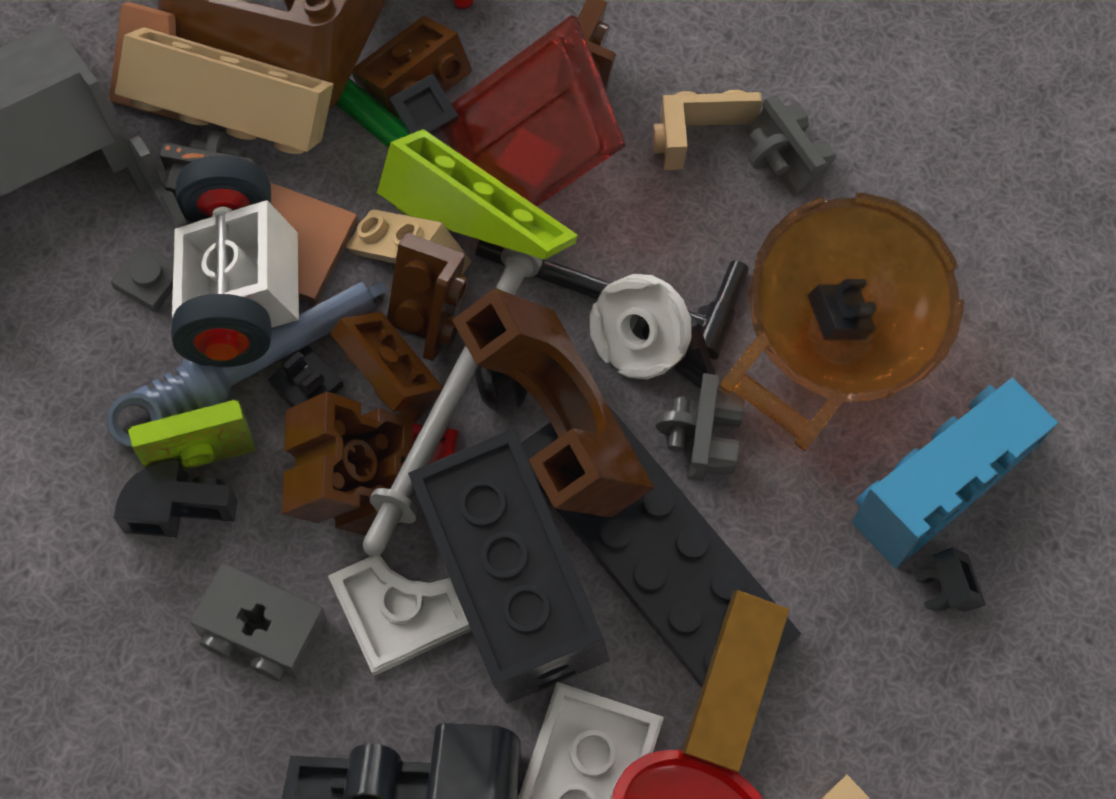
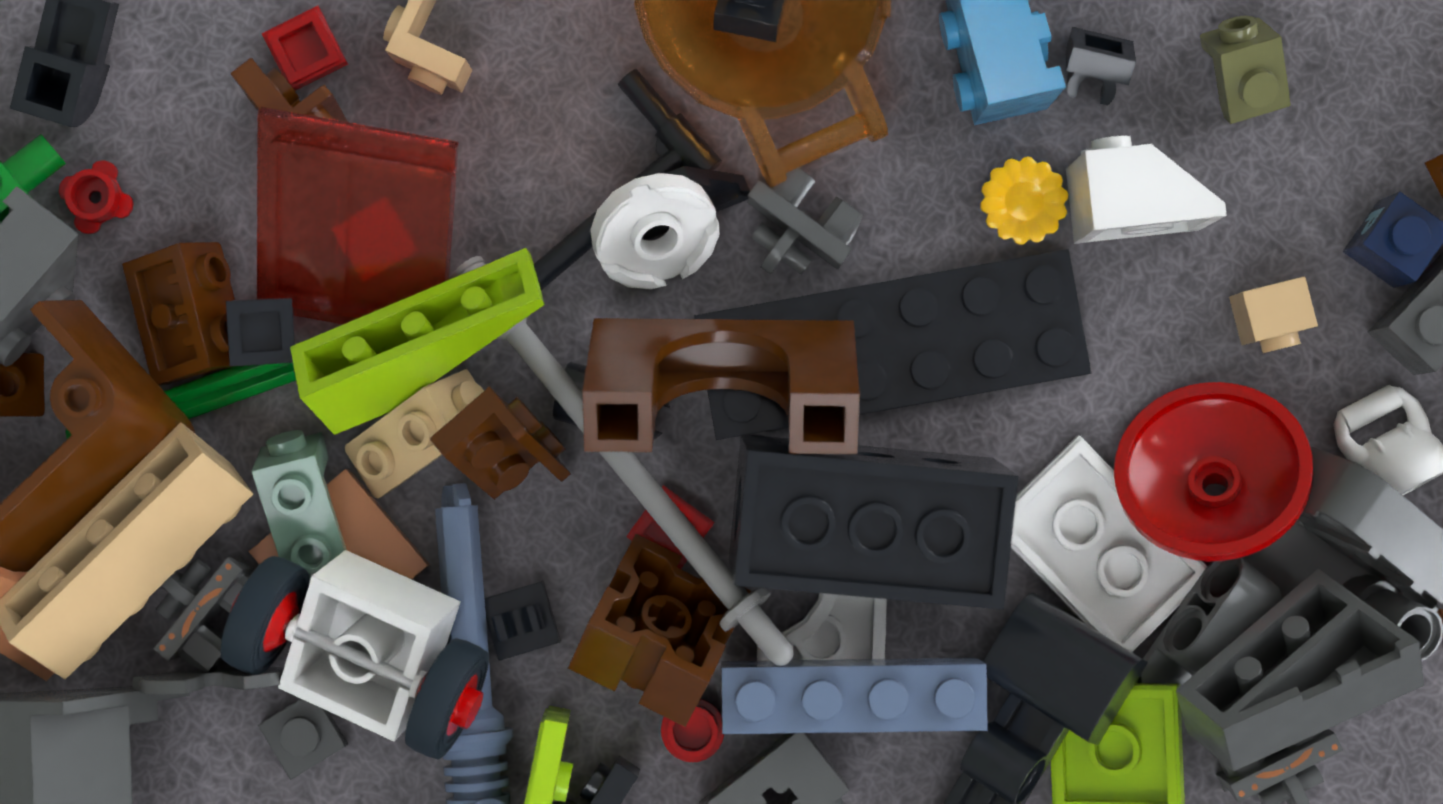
camera: 55 degrees left, 20 degrees up
reddish brown bracket [330,312,443,422] -> none
pearl gold tile [681,590,790,772] -> none
none -> sand green bracket [251,430,347,583]
none -> red tile [261,6,348,91]
none -> red plate [661,699,724,762]
none -> sand blue brick [721,658,987,734]
none -> yellow piece [980,156,1069,245]
none -> white slope [1066,136,1226,244]
none -> olive bracket [1200,16,1291,124]

